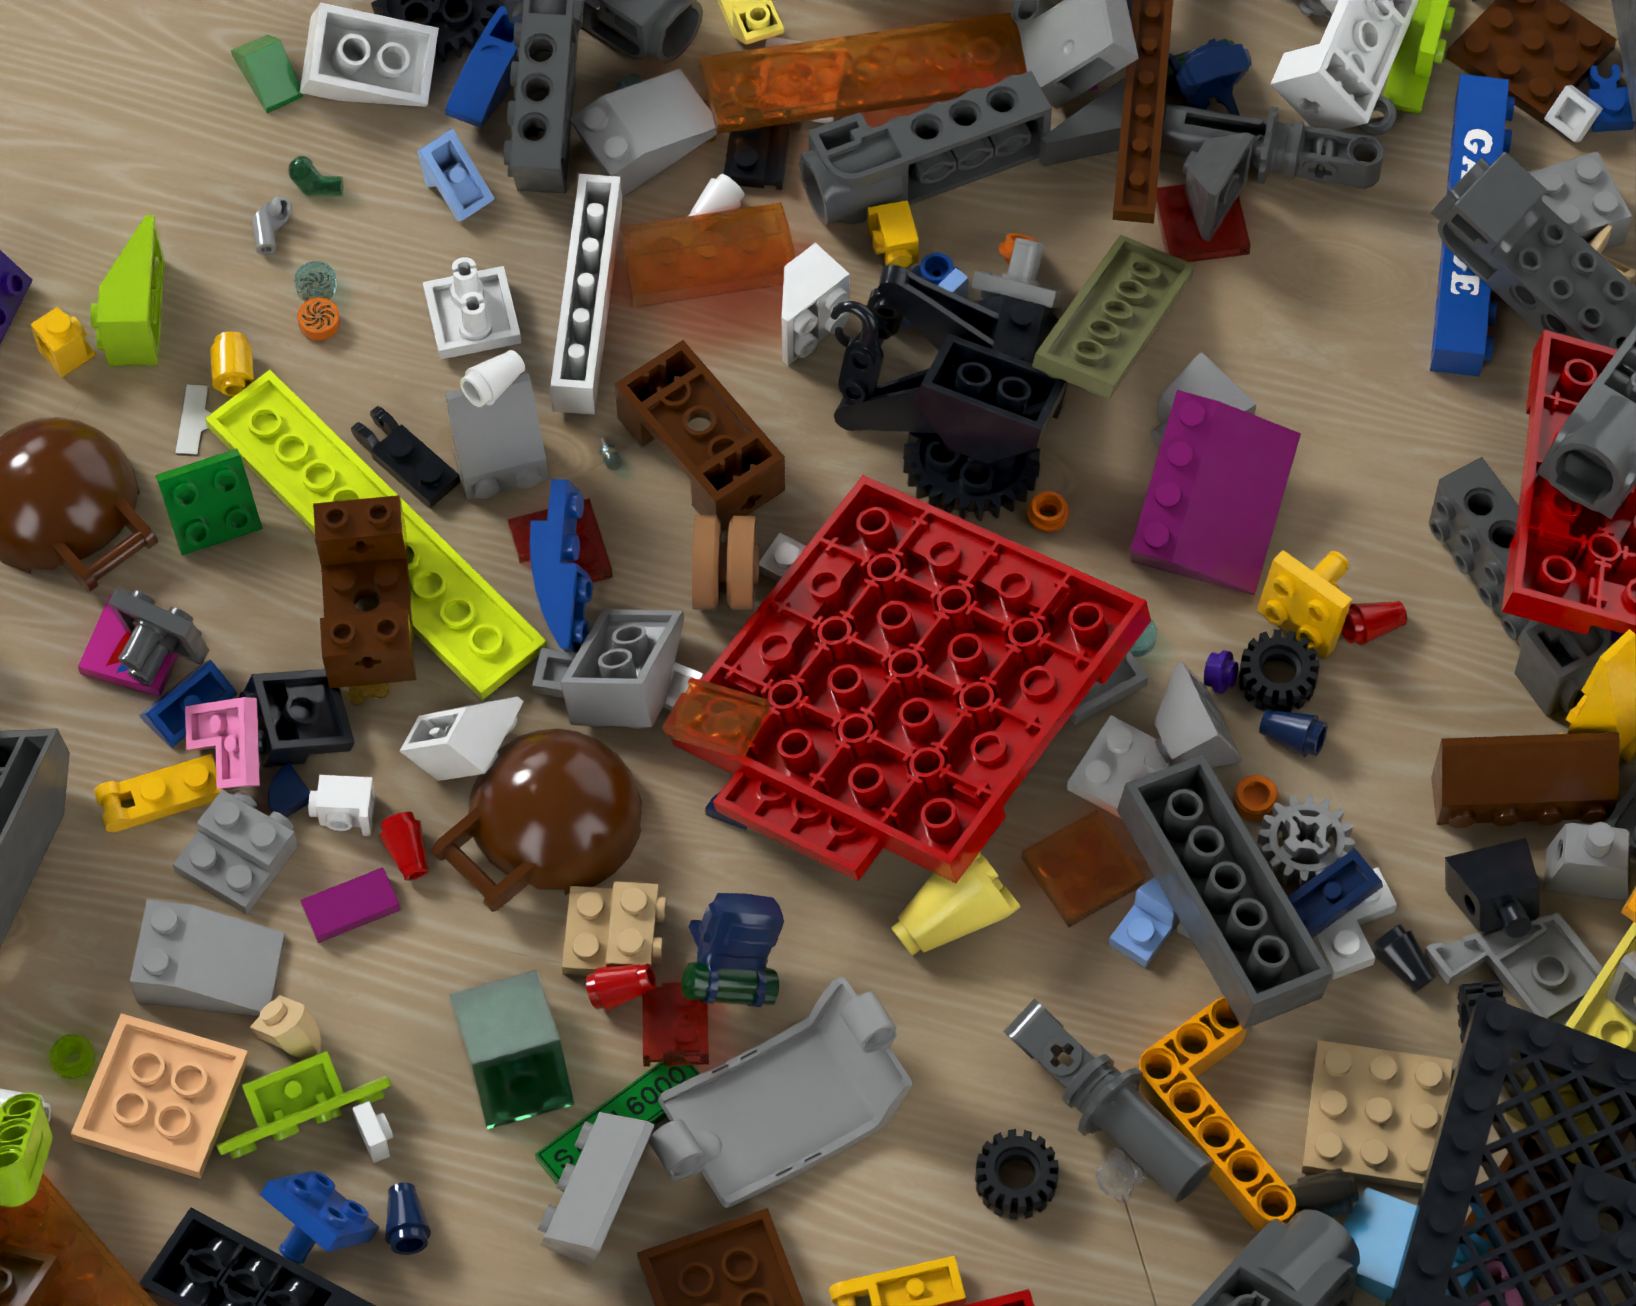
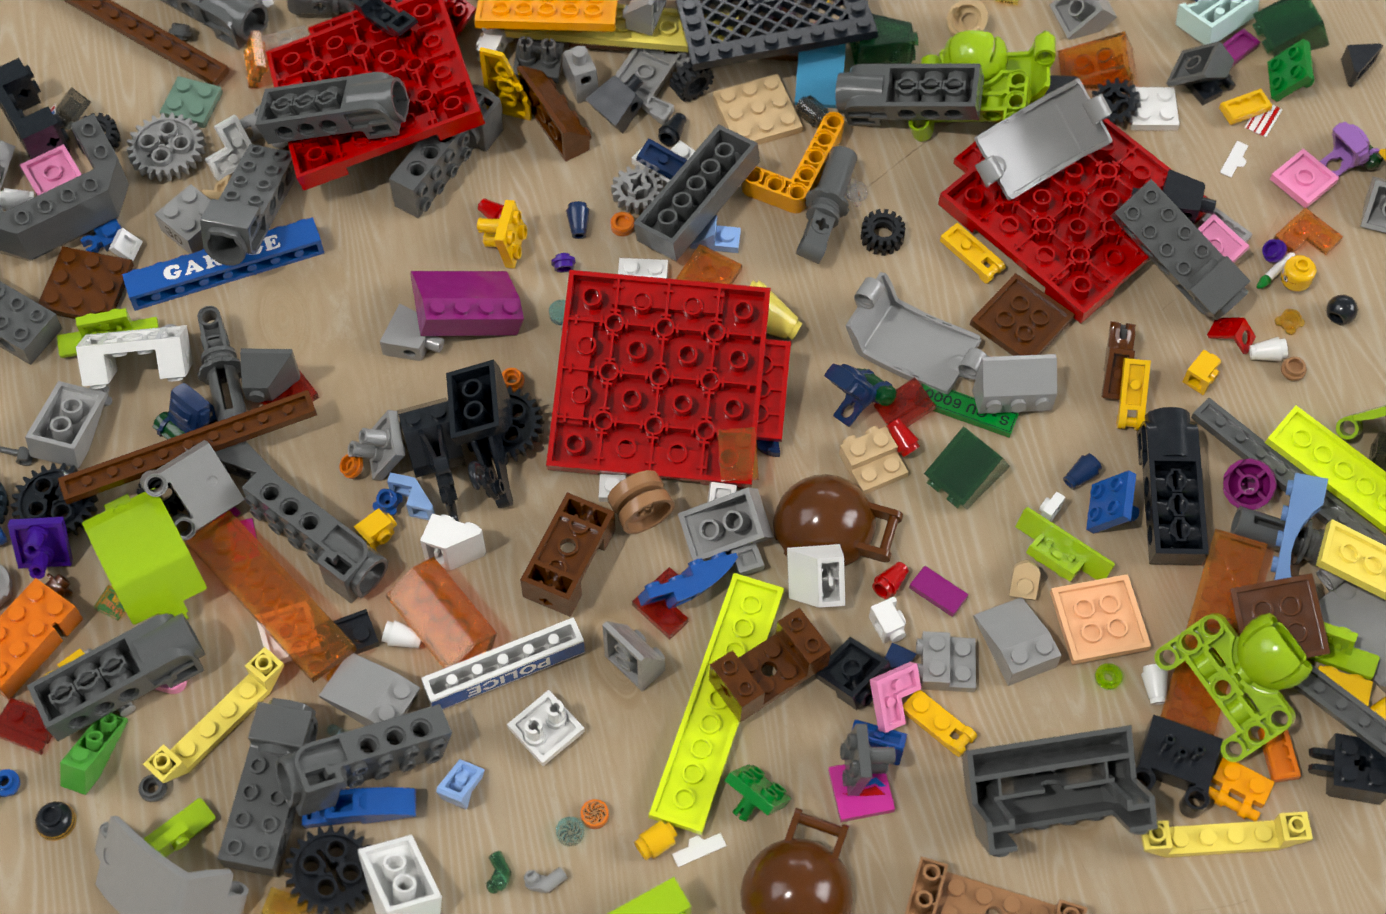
camera: 120 degrees left, 0 degrees up
black hinge [351,406,461,508] -> none
white cone [460,350,525,407] -> none
clear light blue piece [599,438,622,470] -> none
olive plate [1032,234,1196,399] -> none
light grey slope [1154,662,1242,768] -> none
black tyre [1239,629,1320,712] -> none

